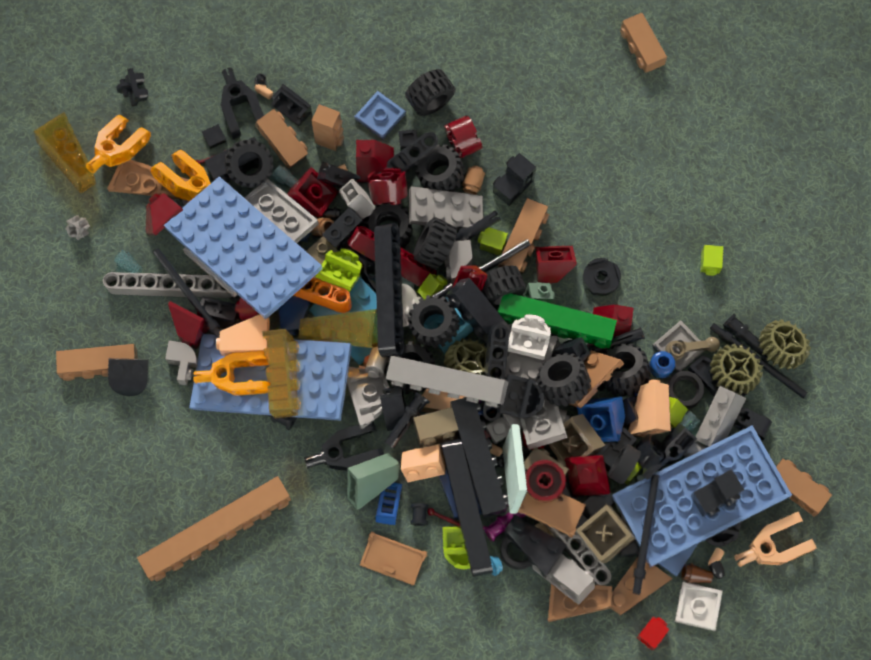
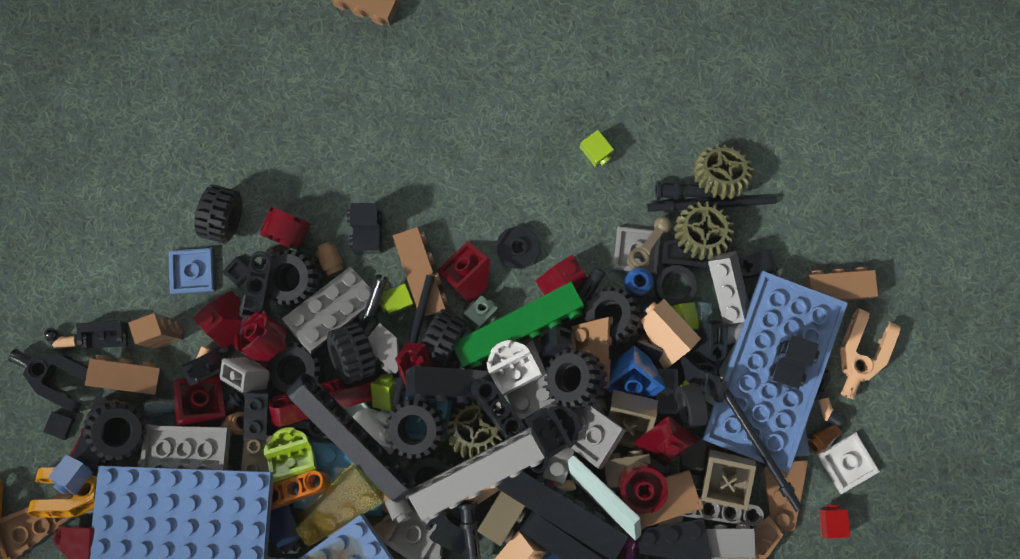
camera: 40 degrees left, 10 degrees up
none -> medium blue brick [48,454,93,495]

